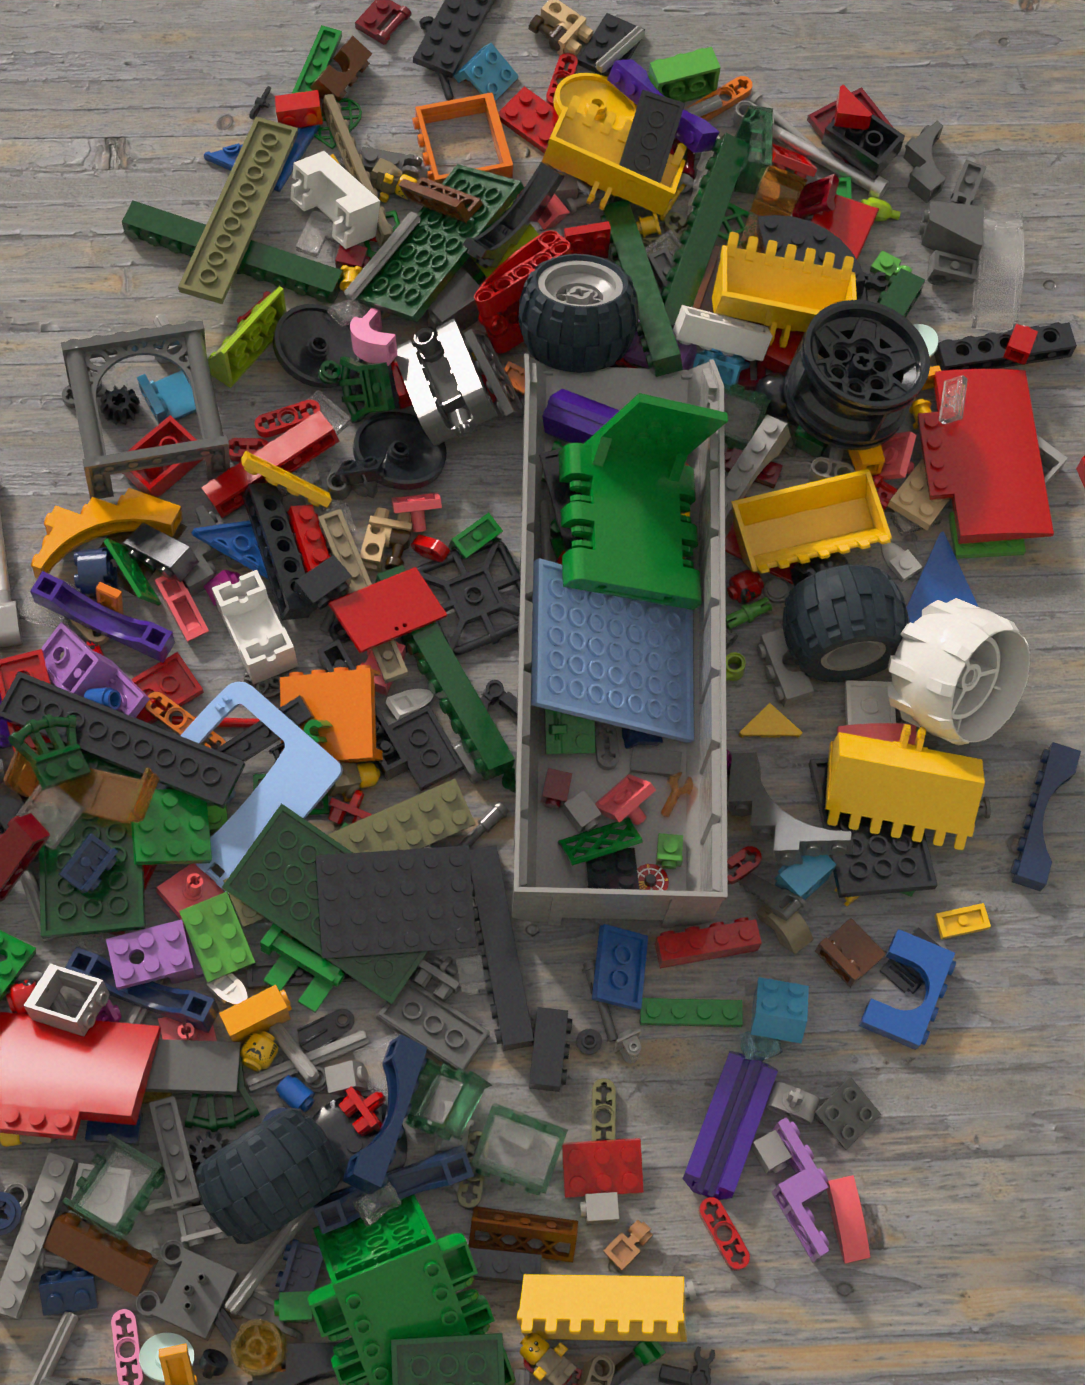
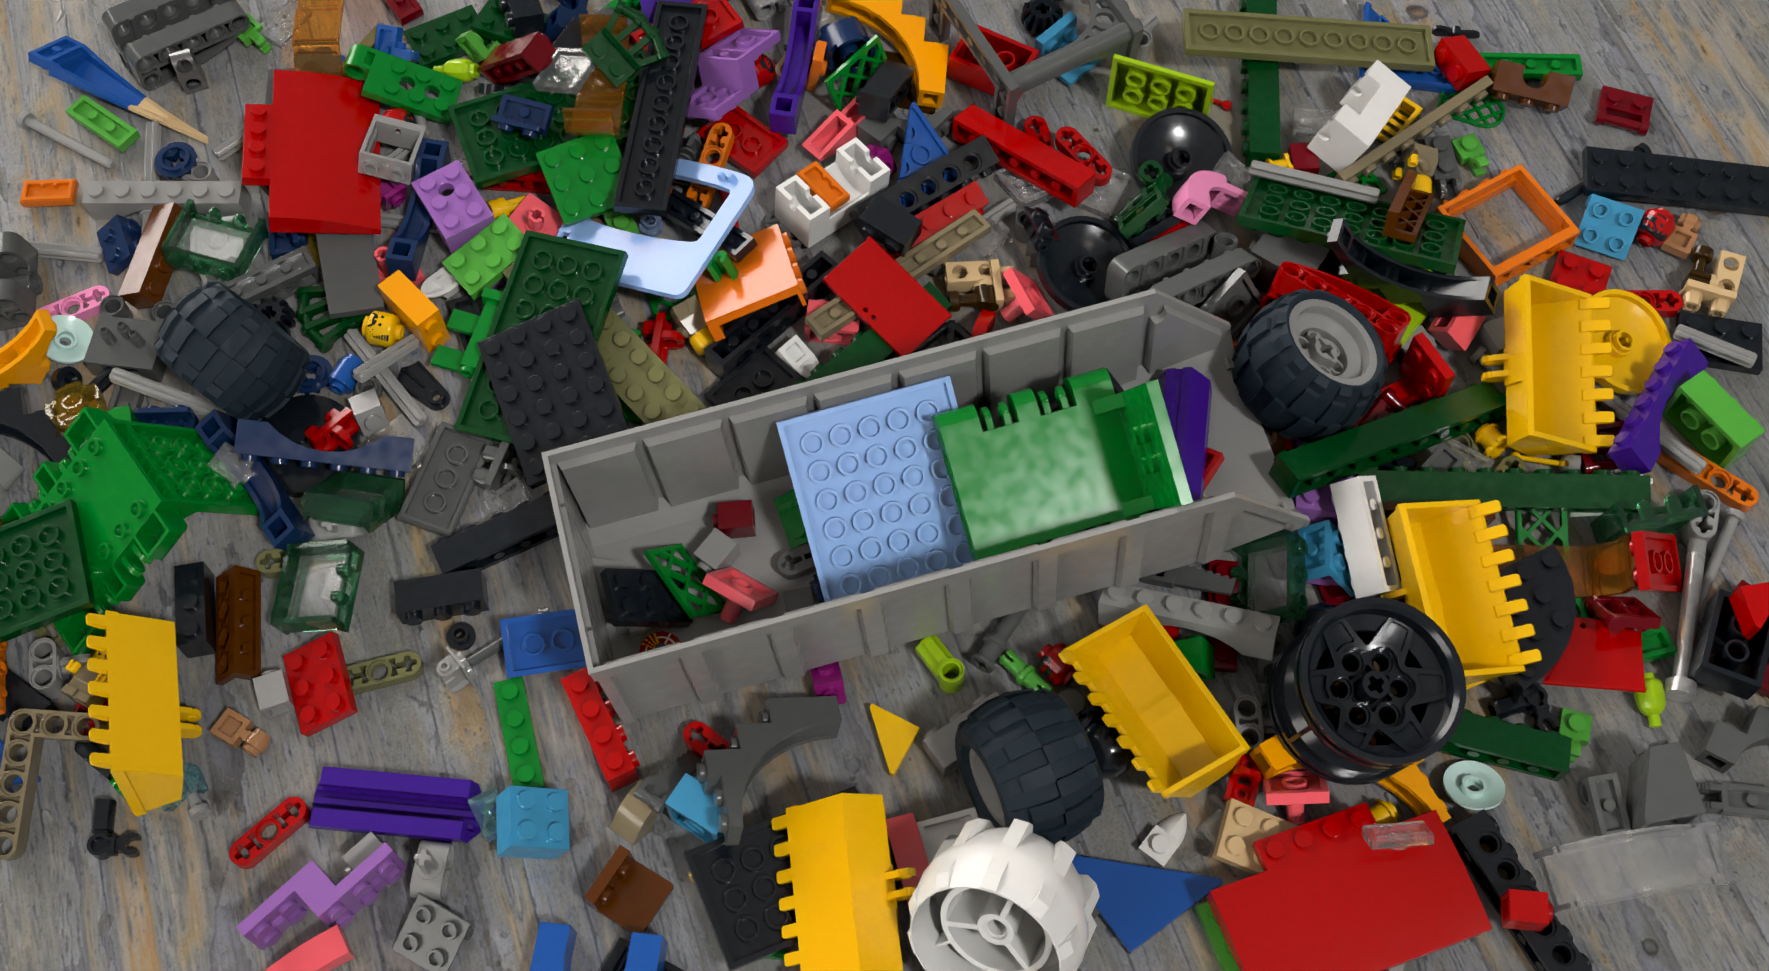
camera: 80 degrees right, 5 degrees down
blue brick [84,687,121,710] -> none
yellow plate [241,451,332,508] -> none
black plate [619,90,685,183] -> none
none -> black tile [478,83,504,95]
none -> yellow piece [486,195,527,220]
none -> orange plate [796,161,850,213]
none -> green brick [1174,635,1215,681]
none -> bright green plate [1451,133,1489,177]
none -> red head [1635,207,1676,248]
none -> medium nougat plate [1660,212,1703,260]

